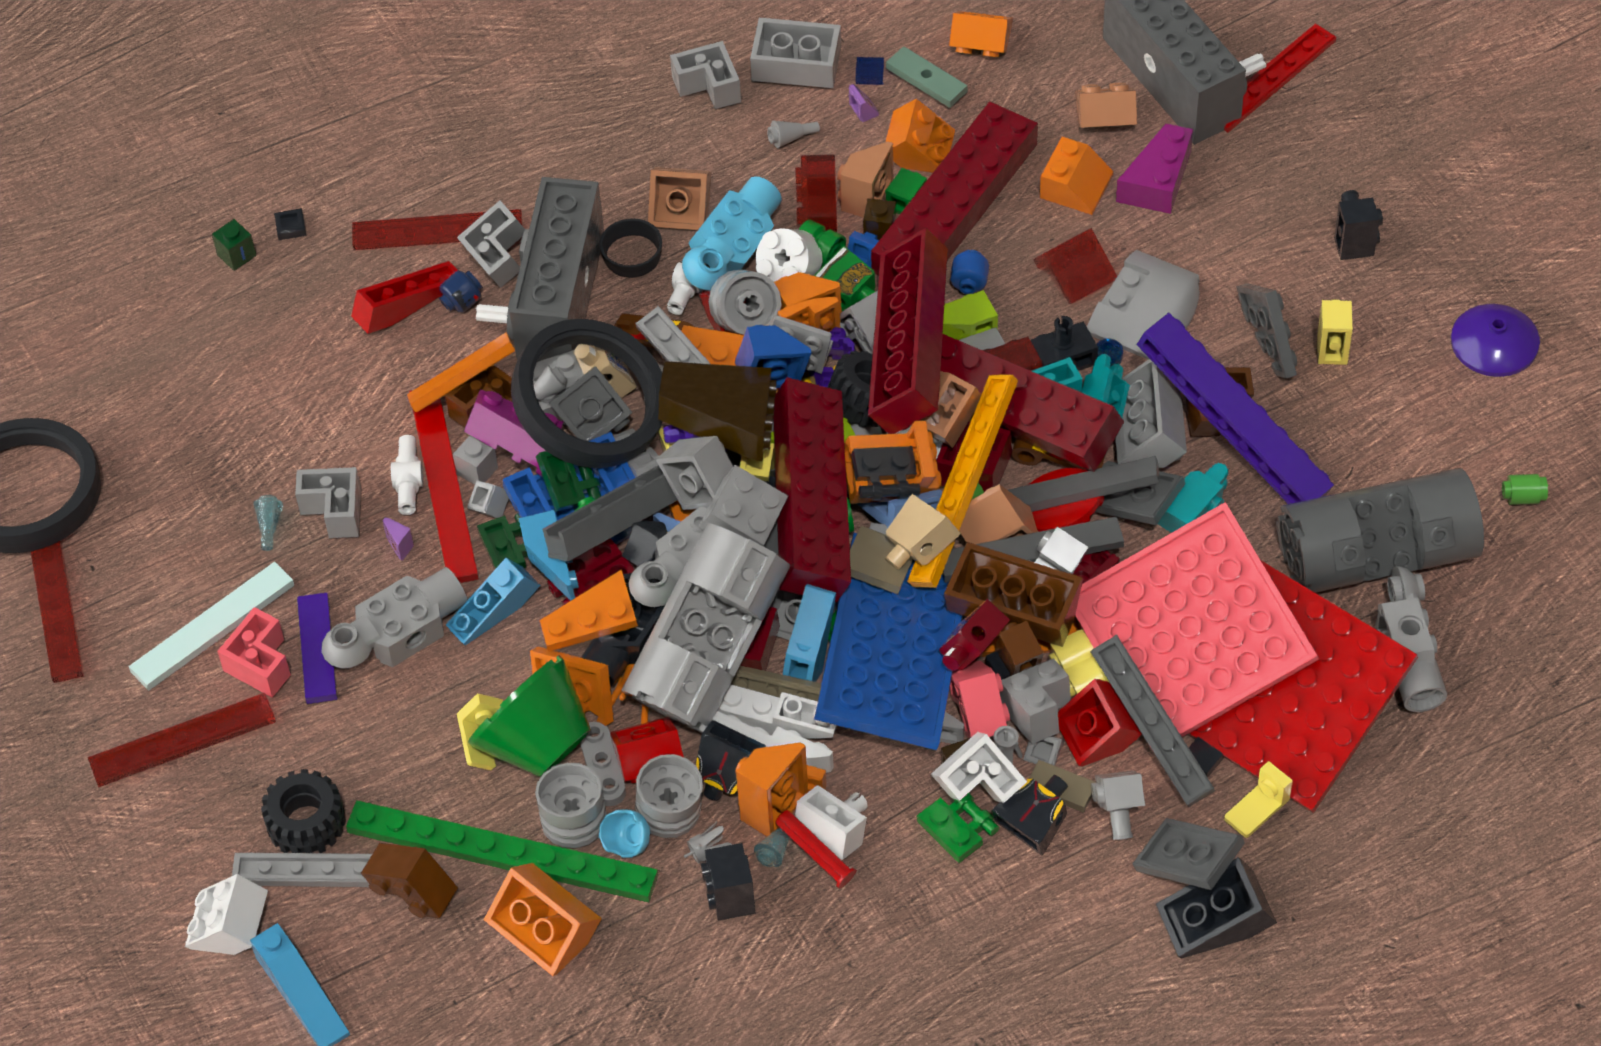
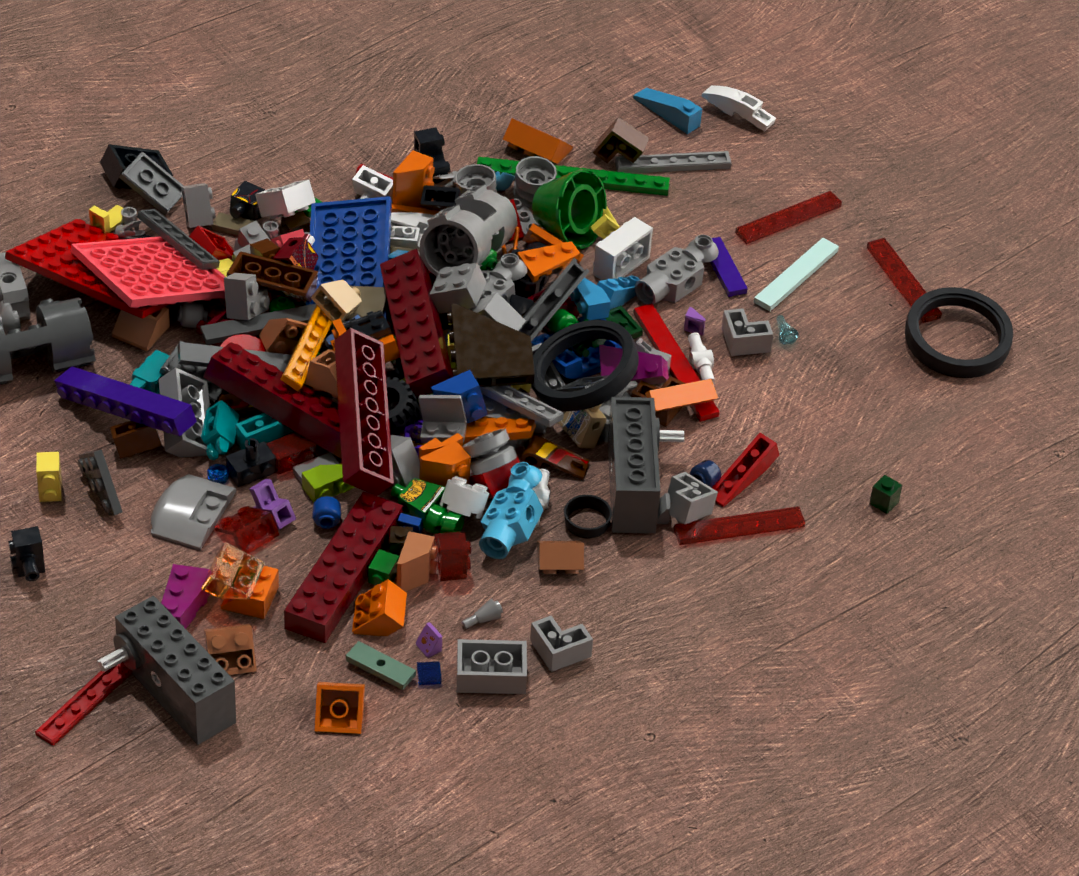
camera: 165 degrees right, 10 degrees down
white slope [185,874,268,955] -> none
coral brick [217,607,291,698] -> none
black tyre [261,769,346,853] -> none
black tile [274,208,307,240] -> none
none -> light grey piece [114,220,145,239]
none -> light grey piece [120,207,139,230]
none -> clear orange slope [201,542,265,599]
none -> medium lavender brick [249,479,296,529]
none -> white brick [593,217,653,280]
none -> white slope [701,85,776,132]

